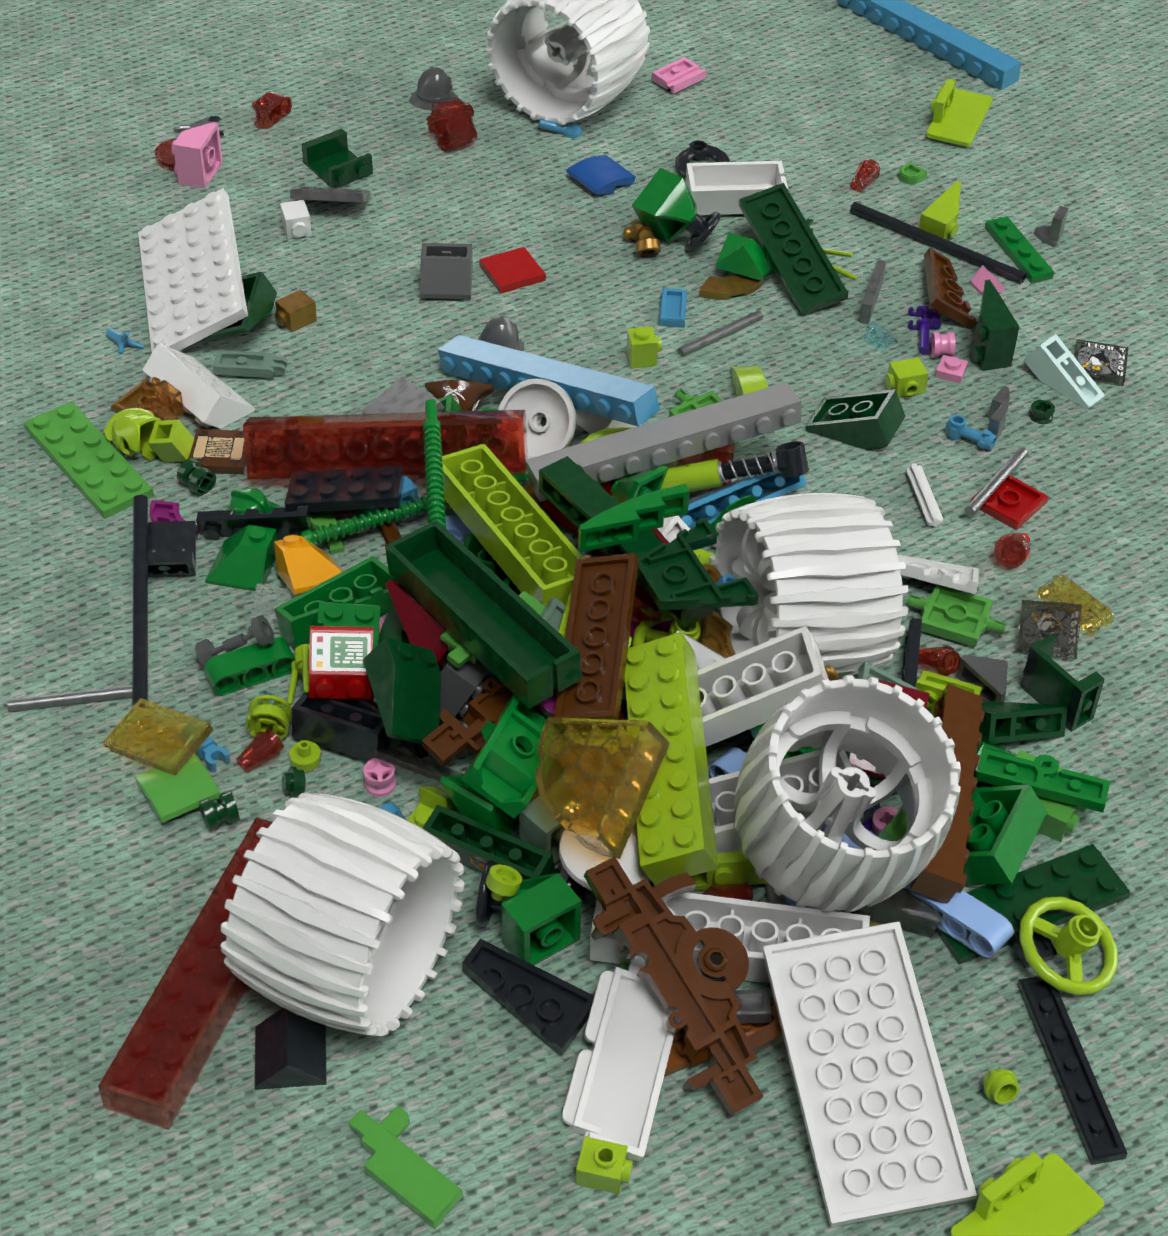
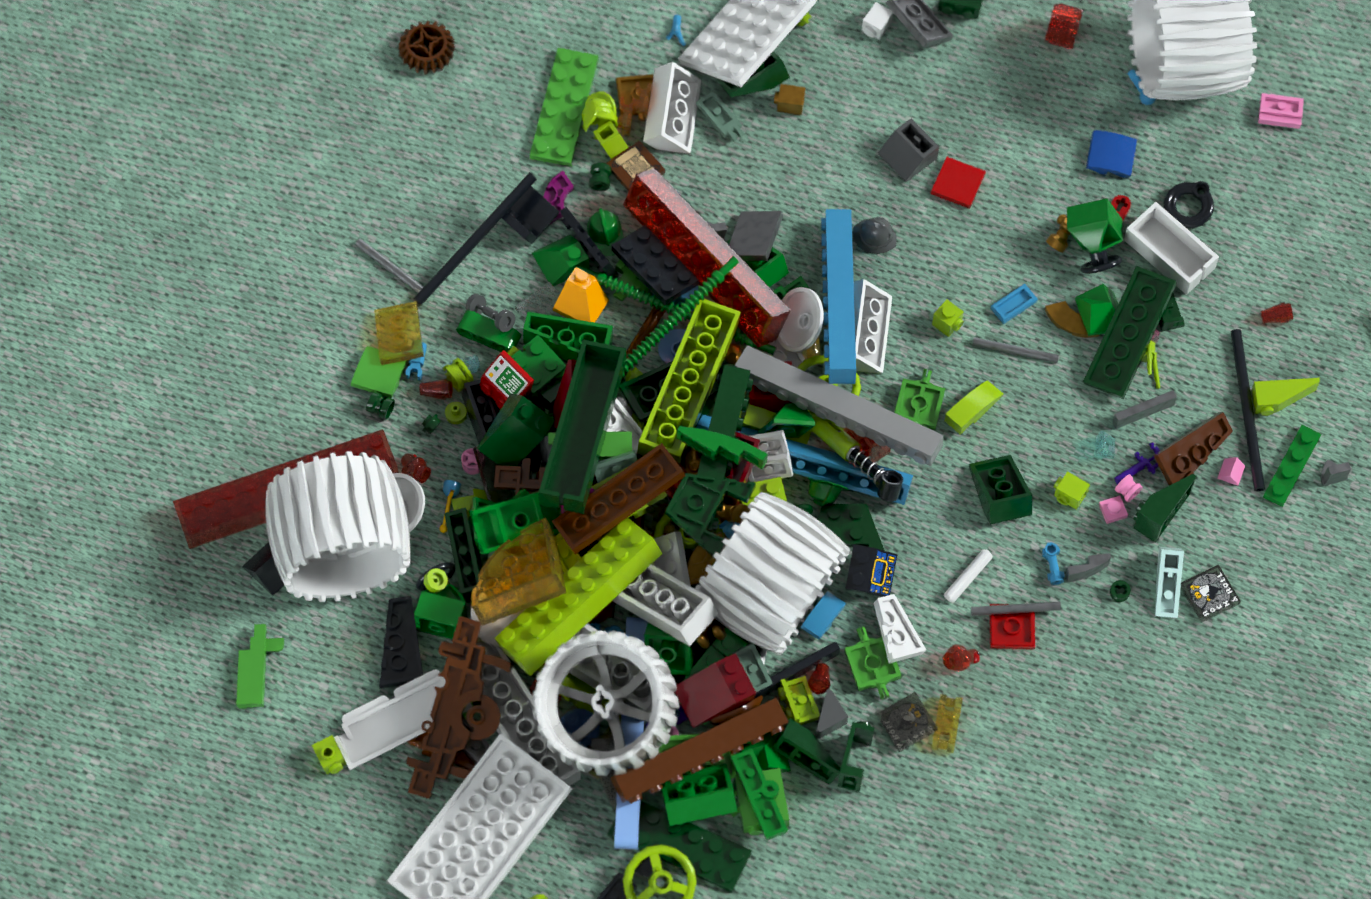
camera: 50 degrees right, 20 degrees up
reddish brown hat [425,380,495,418] -> none
bright green tile [898,162,927,184] -> none

